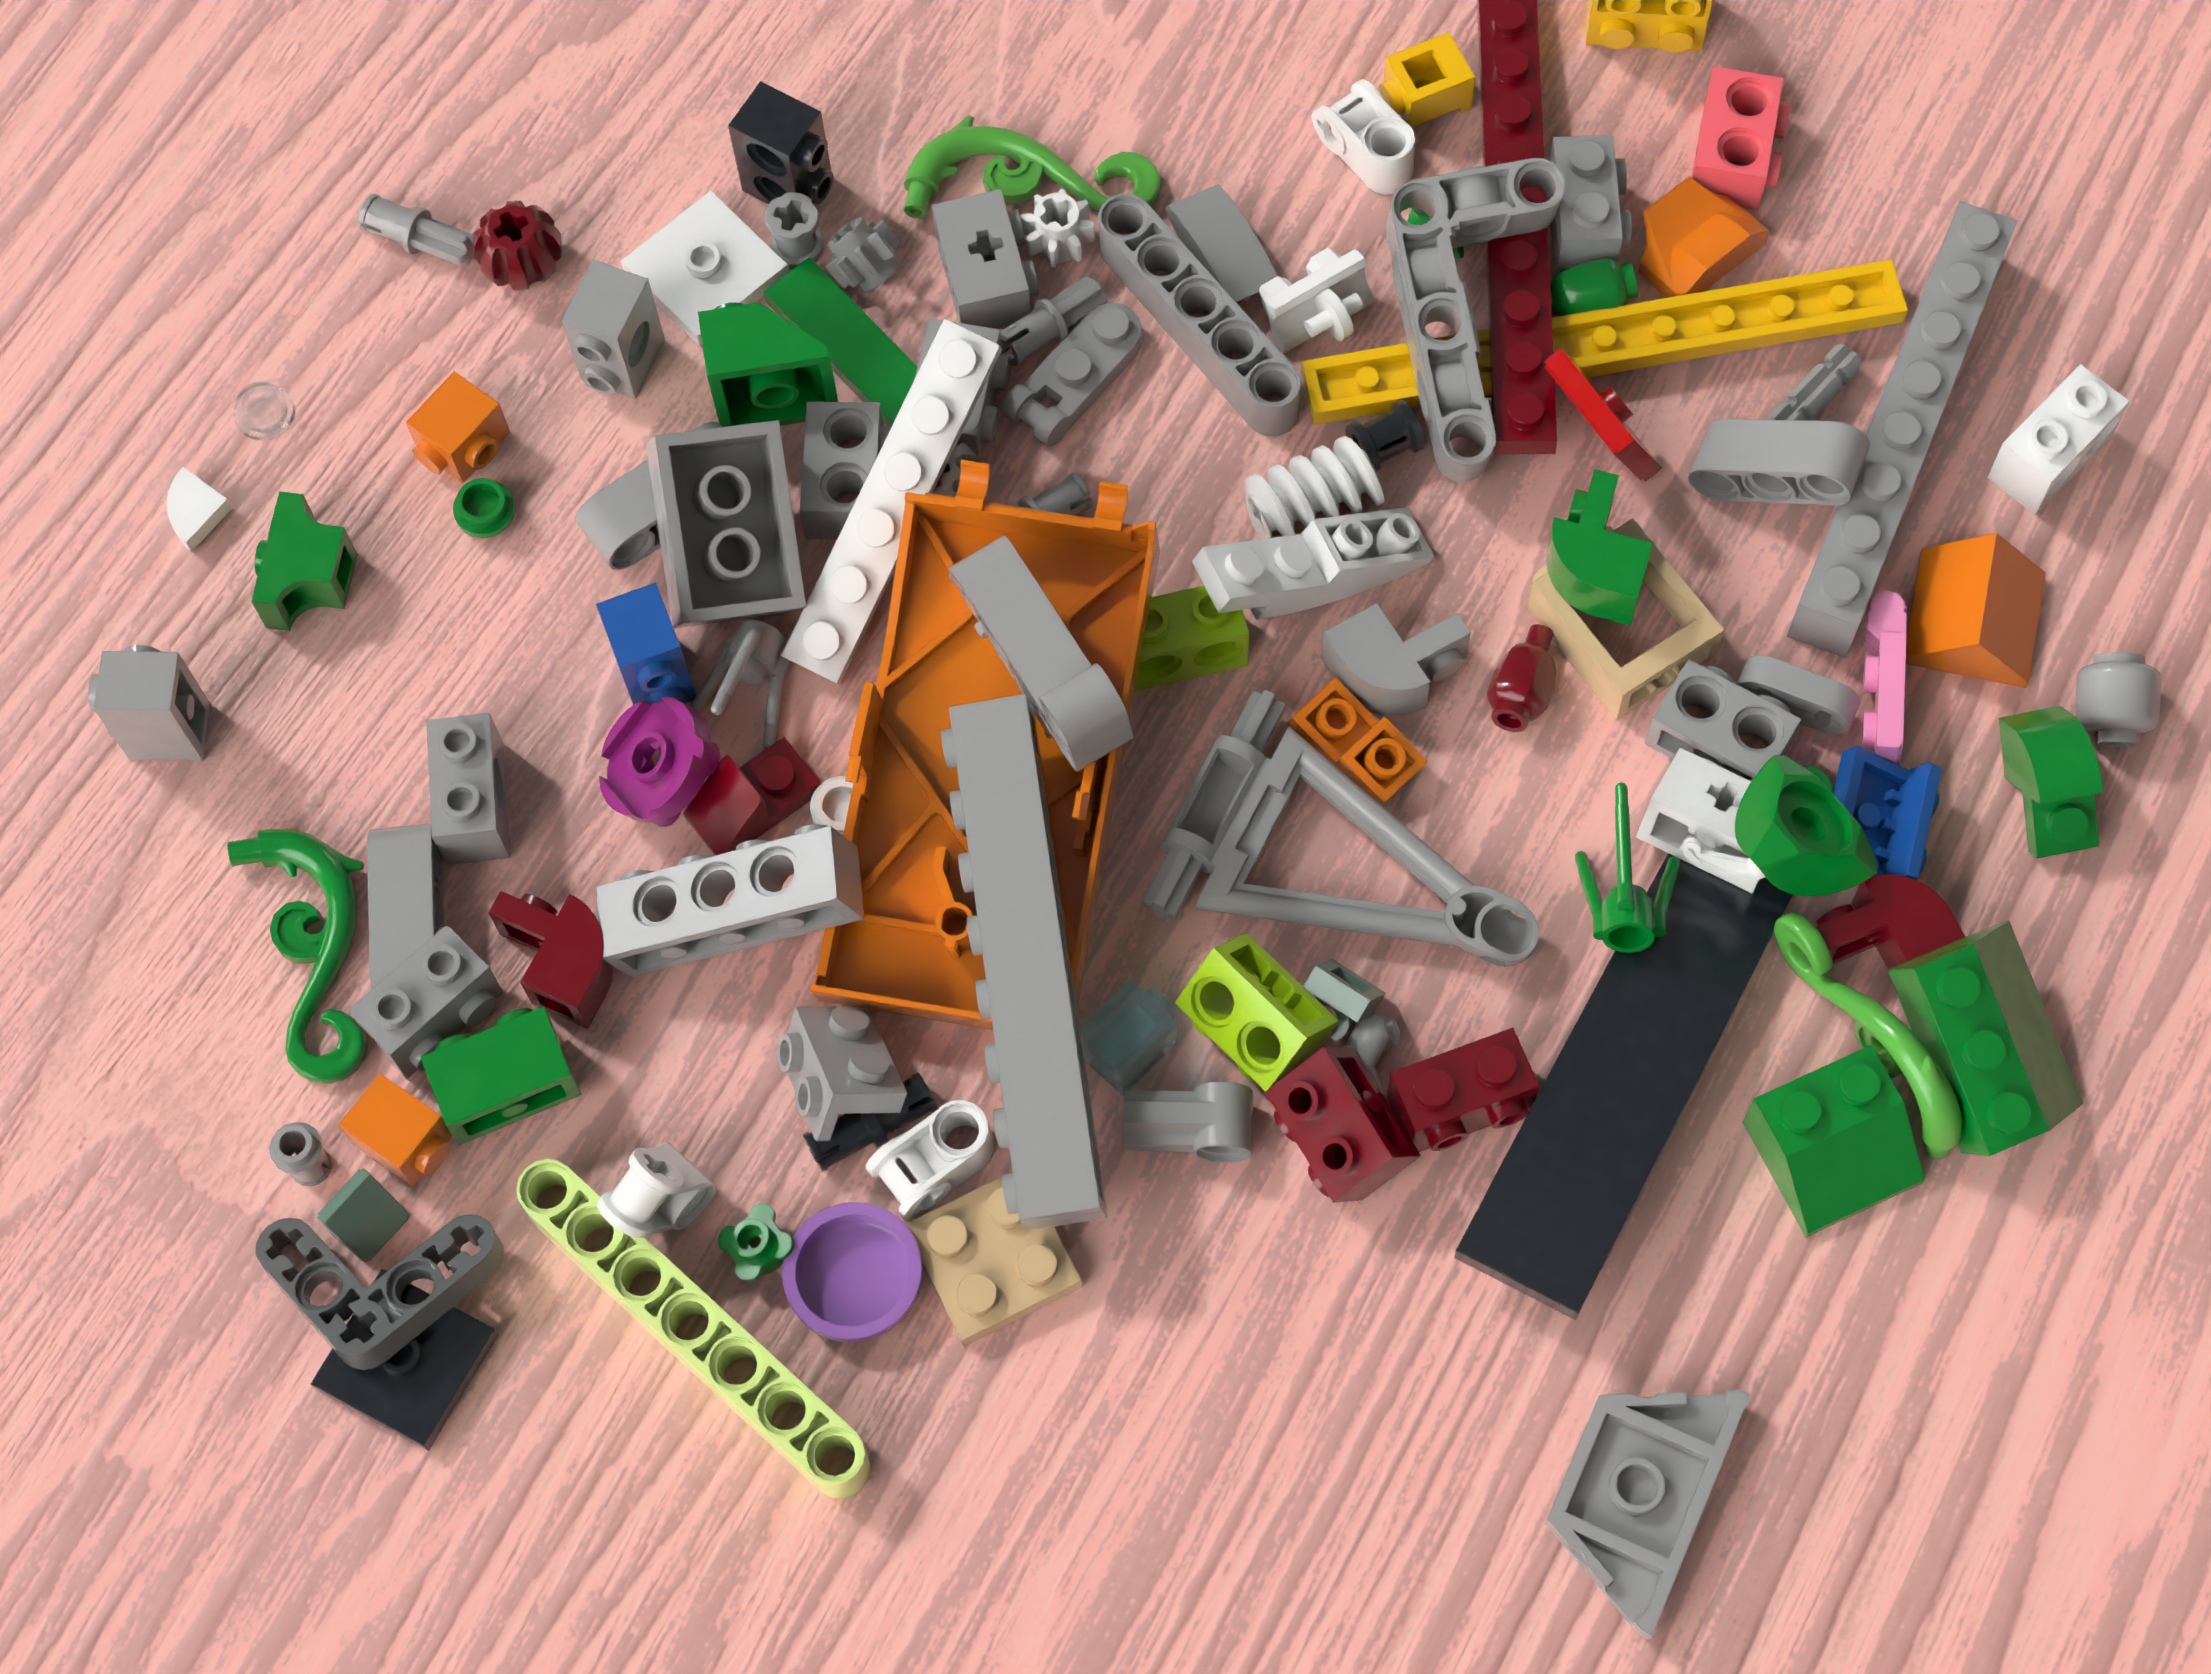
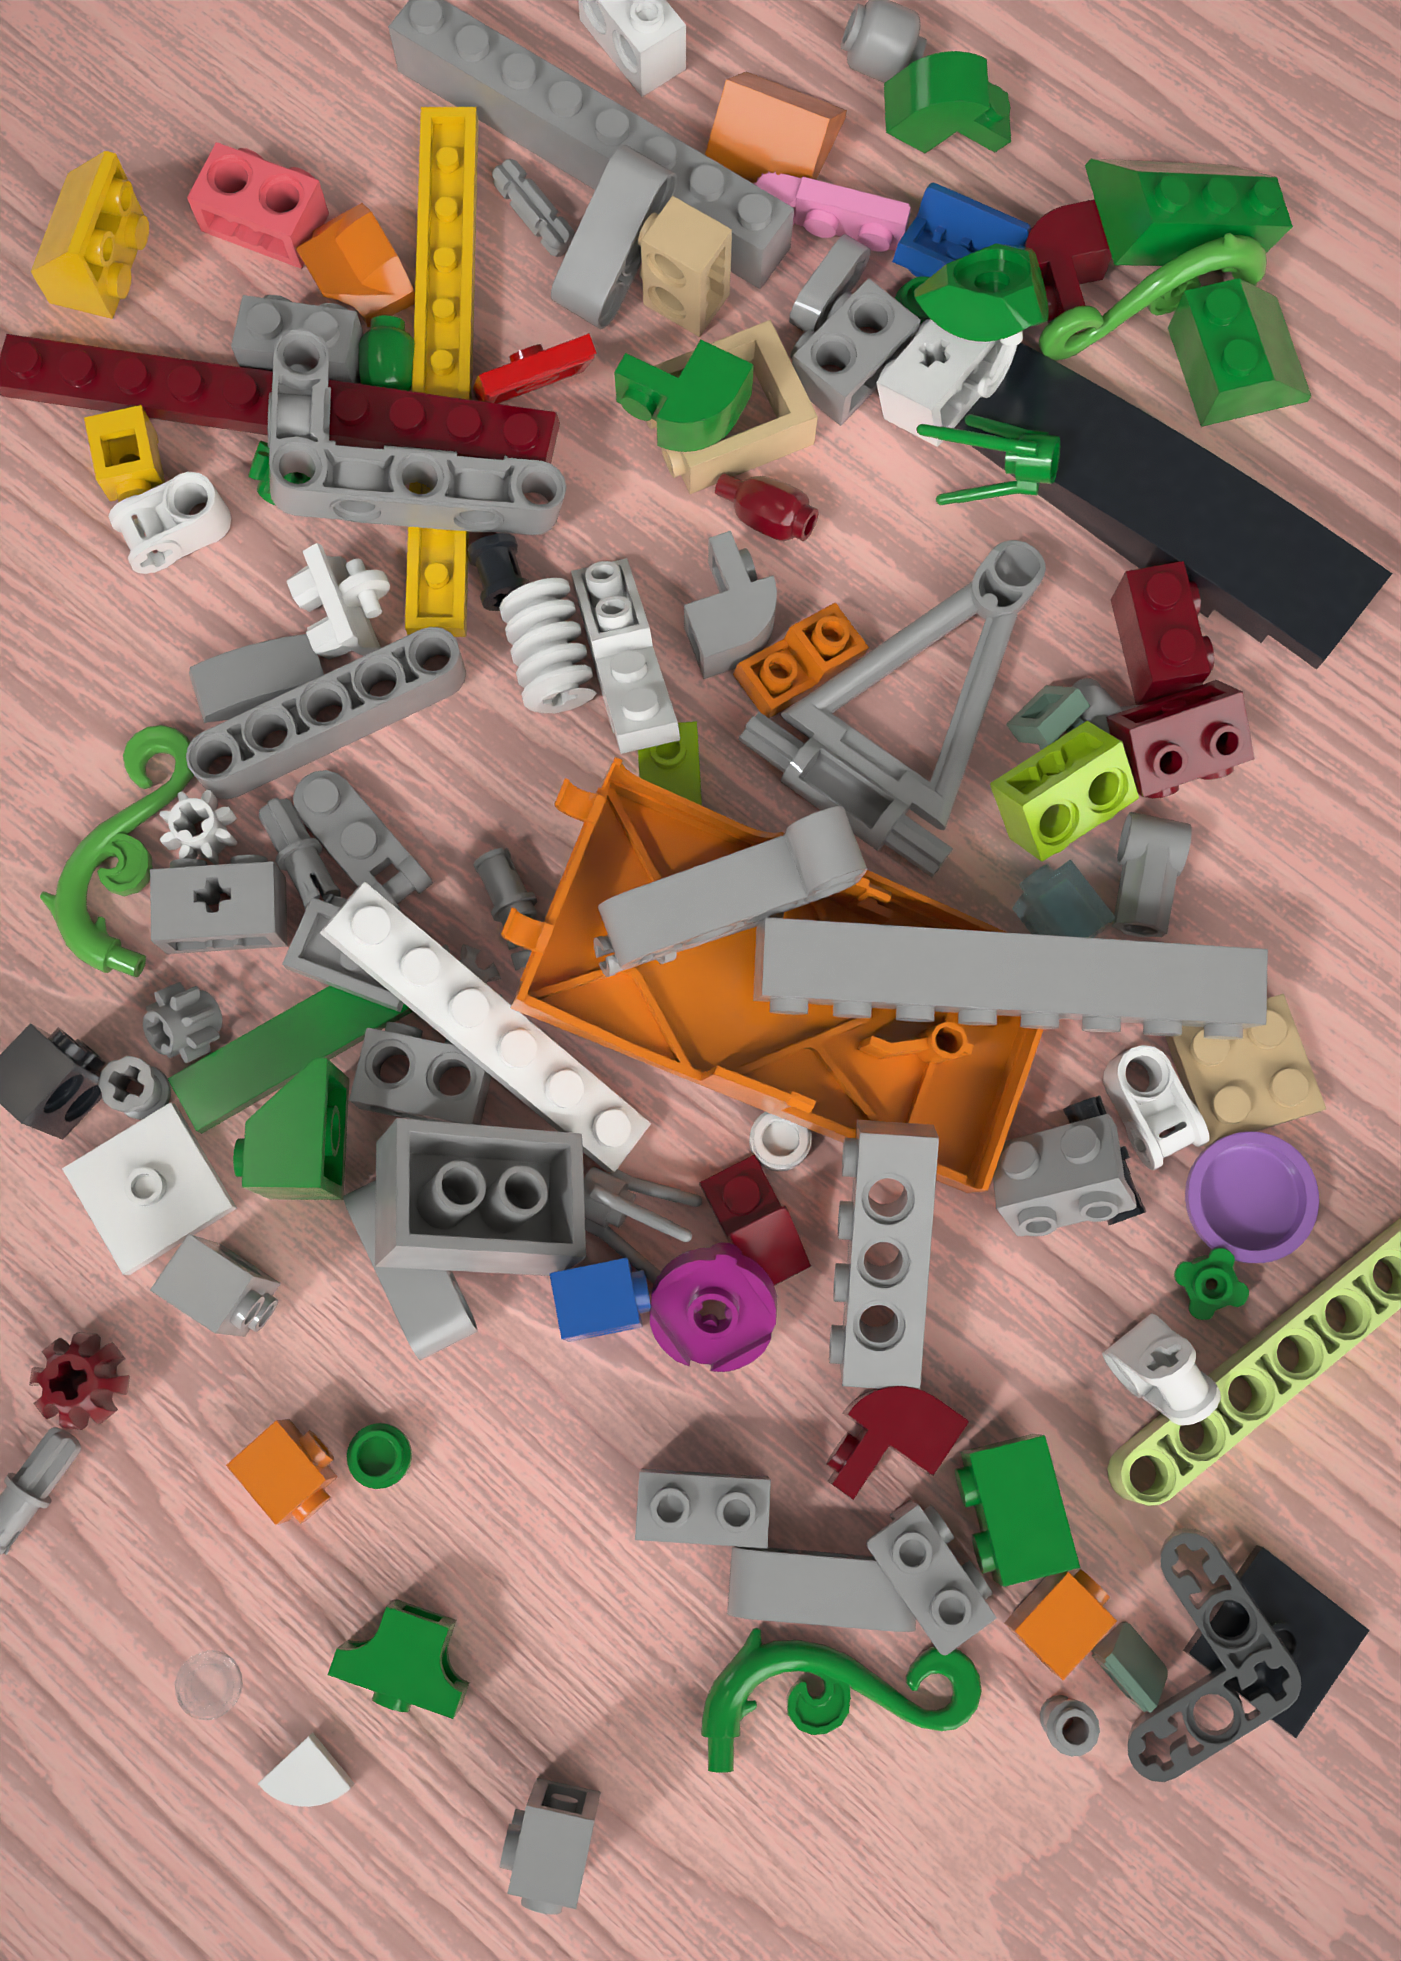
camera: 85 degrees left, 10 degrees up
none -> tan brick [638,195,732,337]

